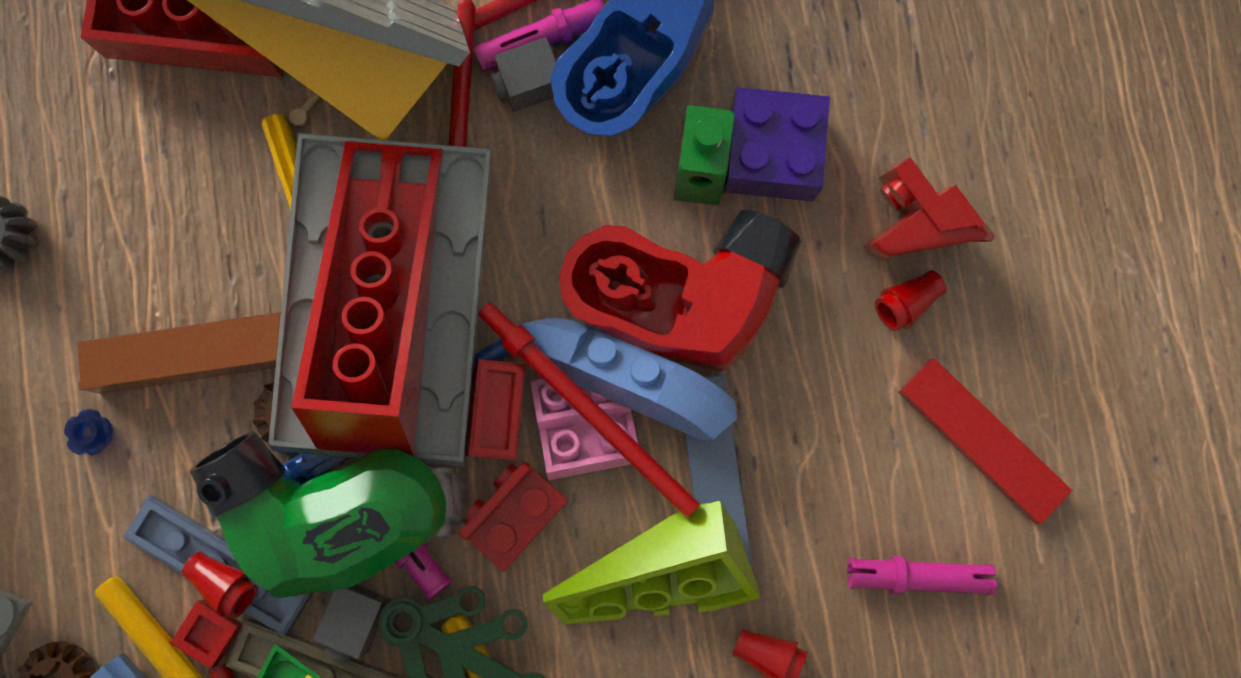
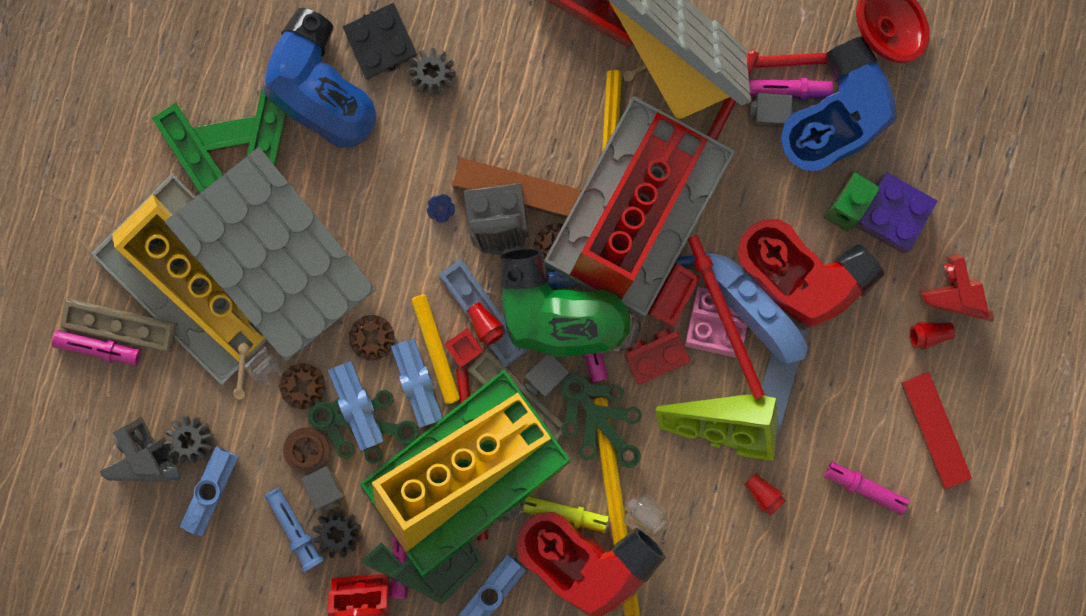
camera: 20 degrees right, 5 degrees up
none -> dark grey piece [464,183,530,255]

